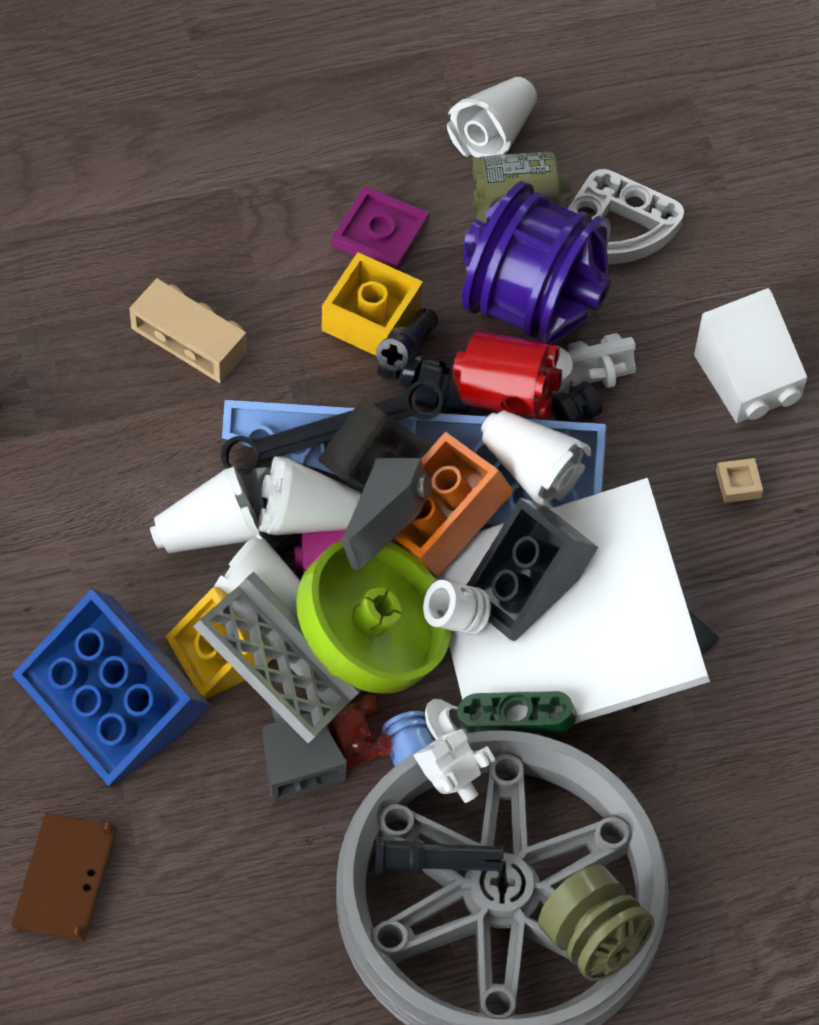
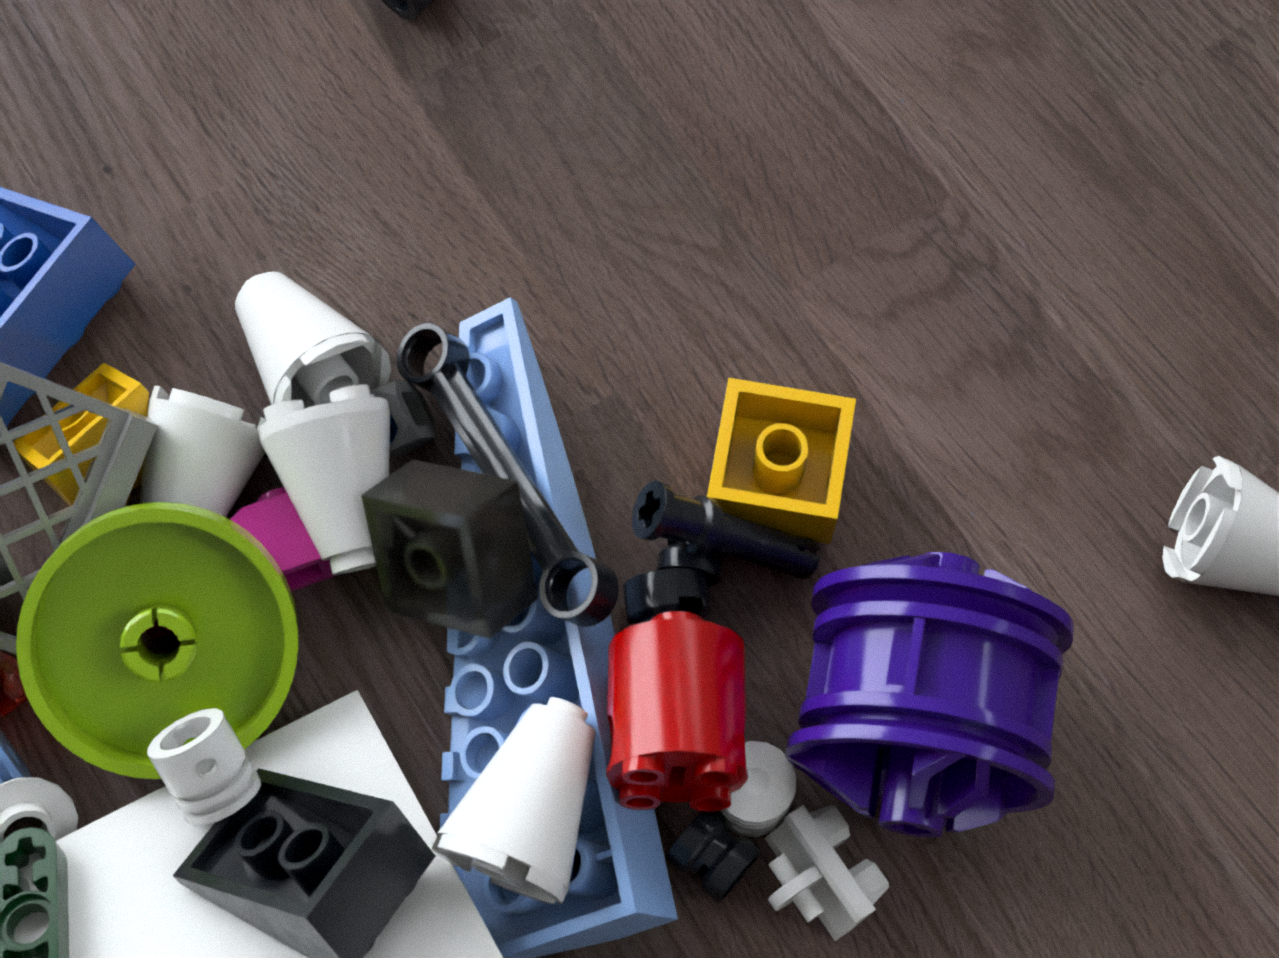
camera: 75 degrees right, 10 degrees up
tan brick [129,278,247,383] -> none
magenta plate [331,186,429,270] -> none
dark grey slope [342,458,432,570] -> none
orange brick [390,431,514,578] -> none
olive cylinder [472,151,571,223] -> none
white beam [568,169,684,264] -> none

